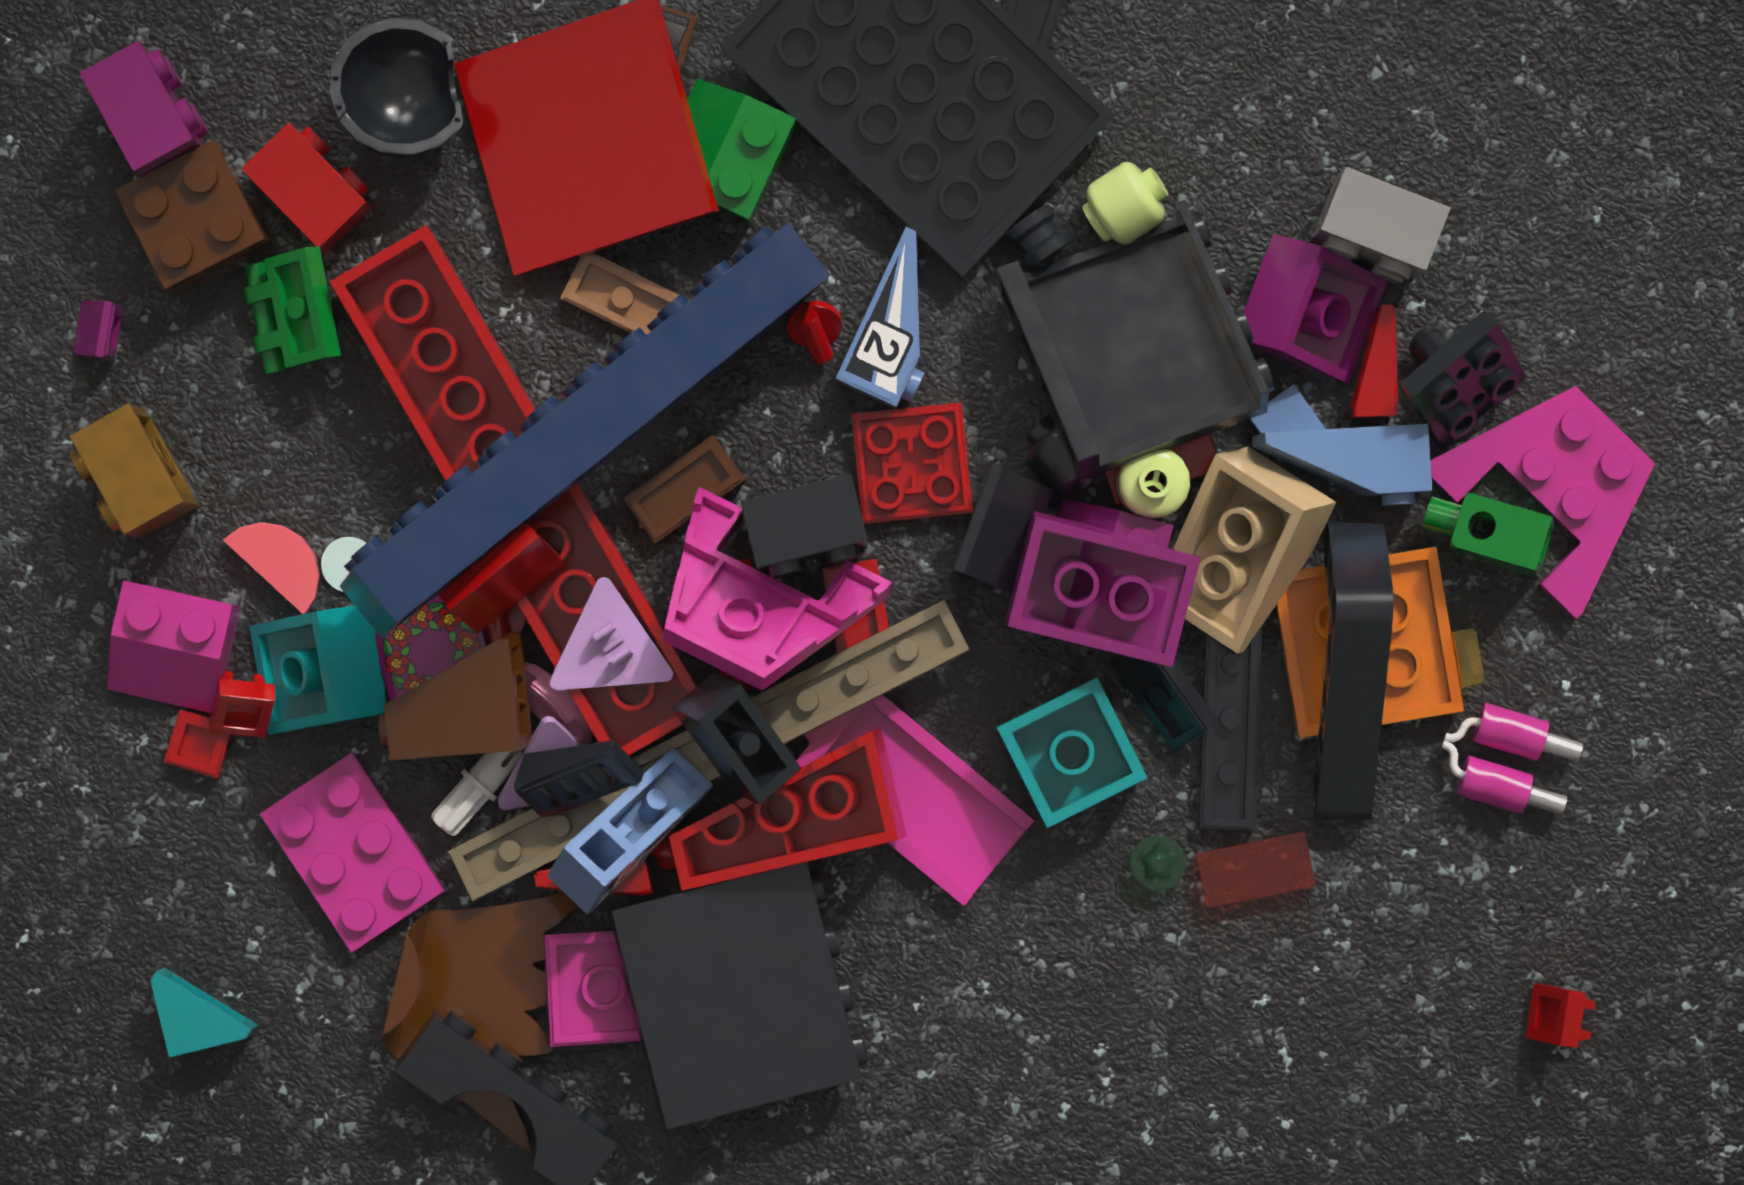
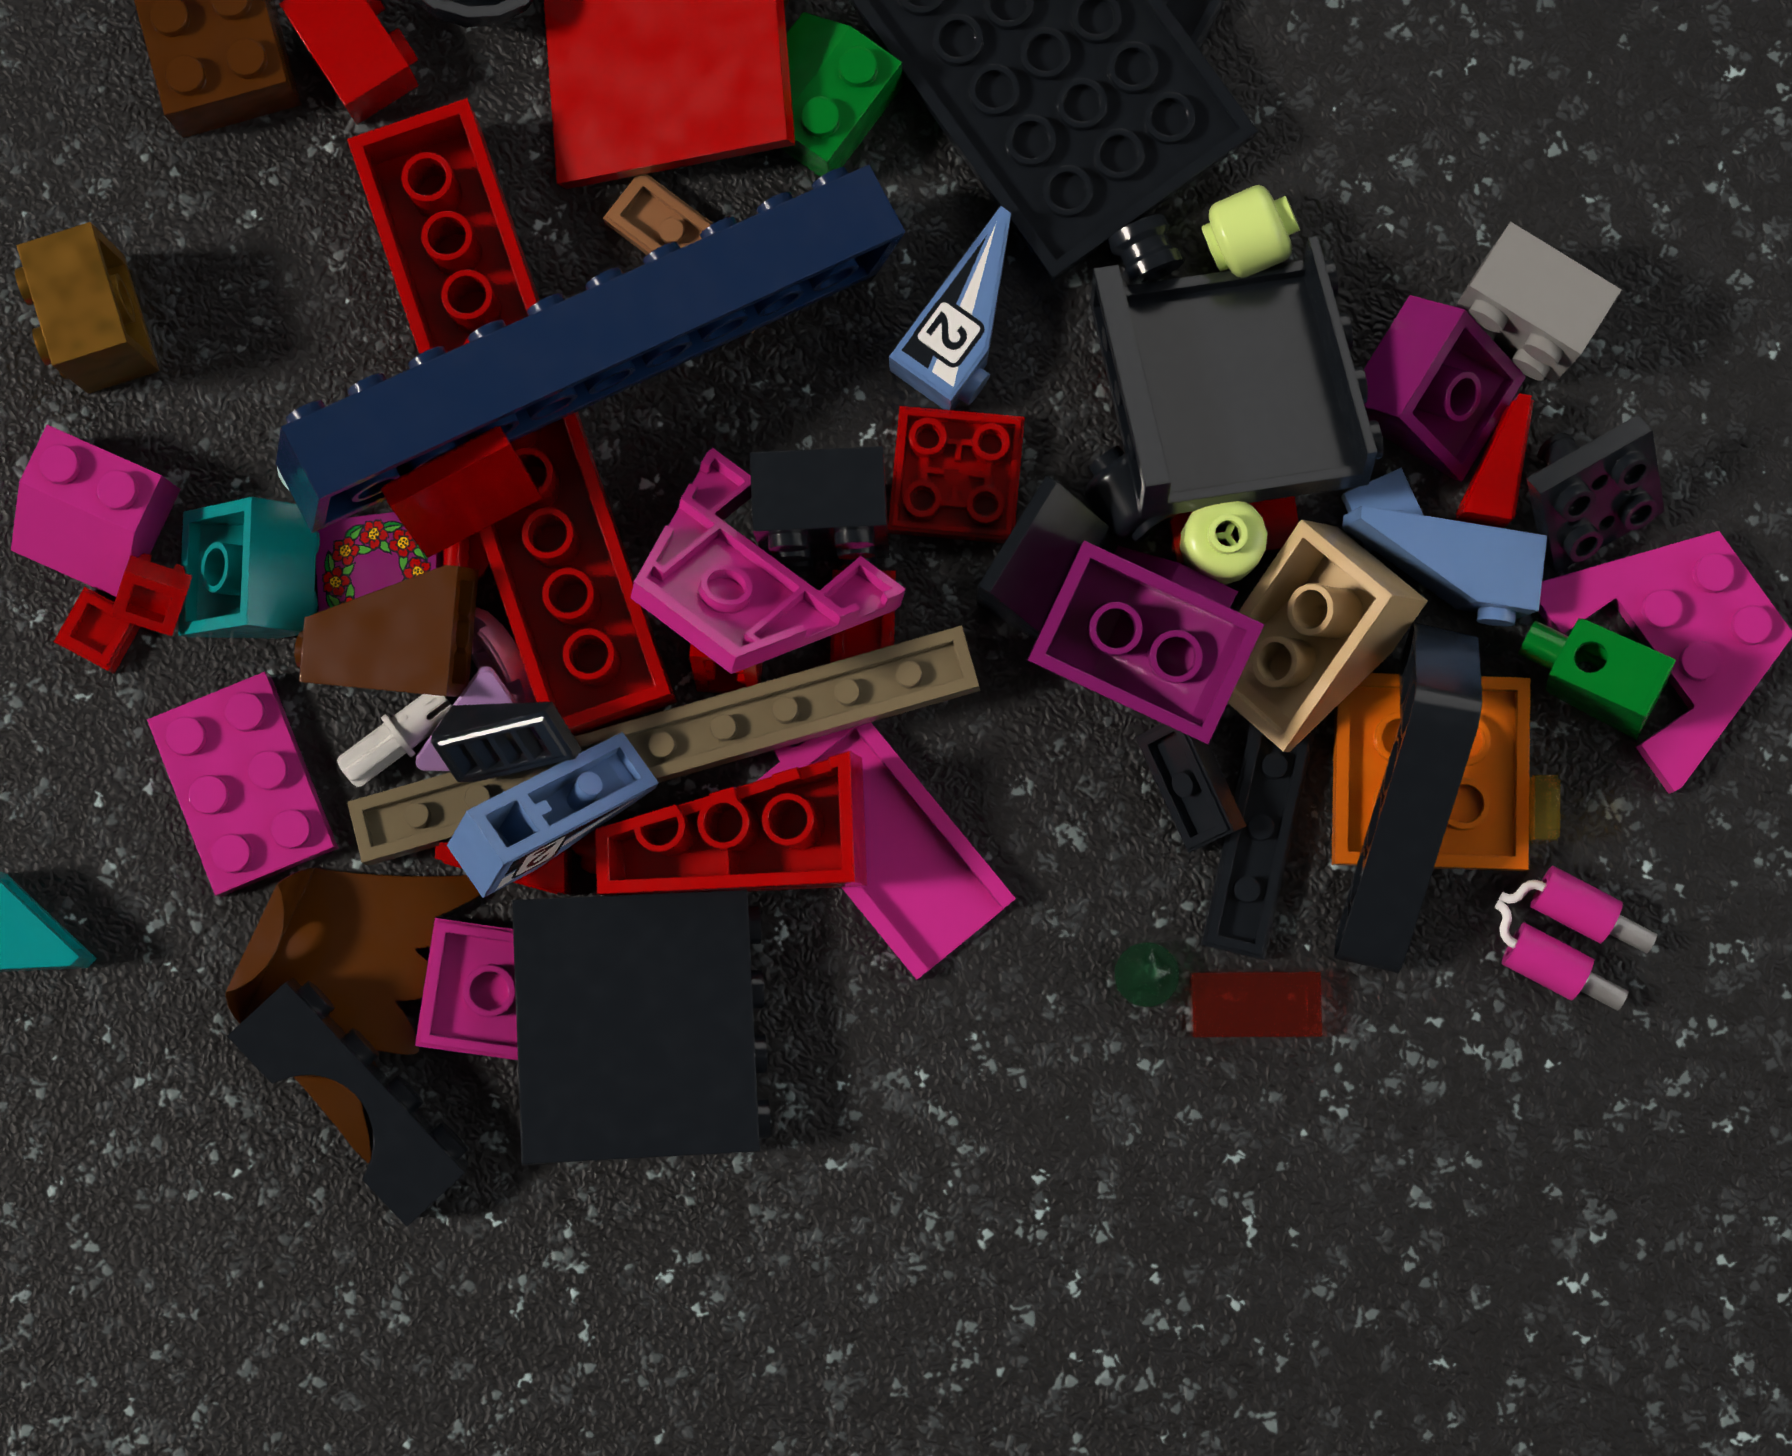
camera: 15 degrees right, 5 degrees down
magenta slope [74,300,123,361] -> none
coral tile [223,522,320,614] -> none
green plate [243,247,341,375] -> none
lavender piece [550,577,673,690] -> none
reddish brown tile [623,435,746,544] -> none
black brick [671,672,802,805] -> none
red plate [787,301,842,364] -> none
teal brick [995,677,1148,828] -> none
red tile [1525,983,1596,1048] -> none

